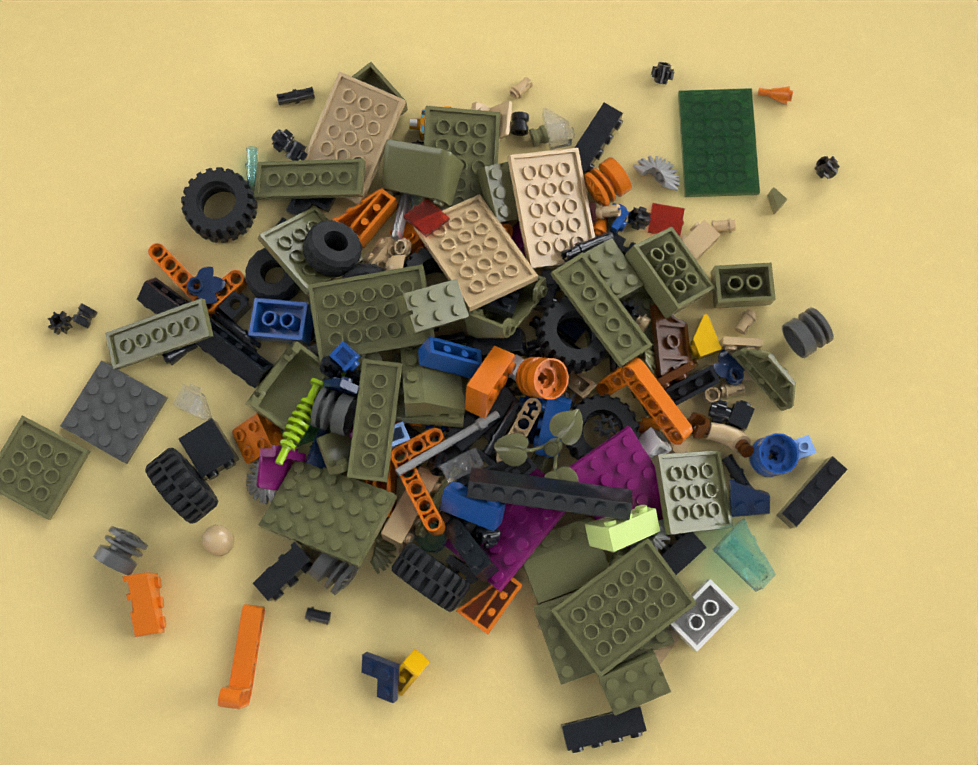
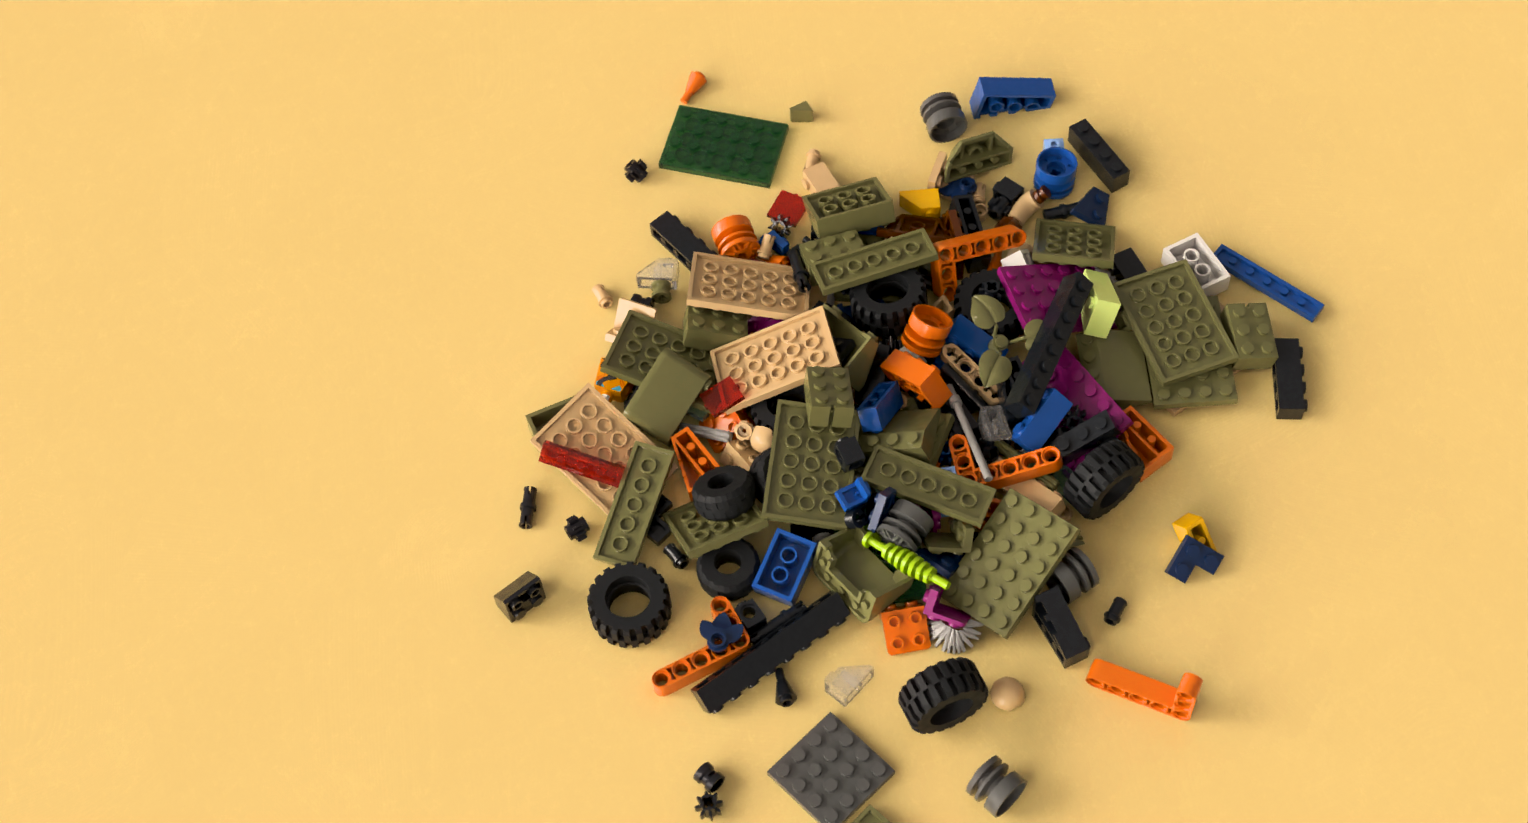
camera: 70 degrees left, 20 degrees down
olive plate [105,299,213,369] -> none
orange wedge [122,572,166,637] -> none
black brick [179,418,239,480] -> none
clear light blue pin [245,146,258,186] -> none
black gear [284,140,308,161] -> none
light grey hair [633,156,680,191] -> none
olive brick [710,262,776,308] -> none
clear light blue wedge [712,518,776,592] -> none
tan pin [735,309,757,335] -> none
black gear [814,156,840,179] -> none
none -> black slope [493,571,546,623]
none -> clear red plate [539,440,625,488]
none -> black brick [834,436,866,473]
none -> blue wedge [969,77,1056,119]
none -> blue plate [1214,244,1324,322]

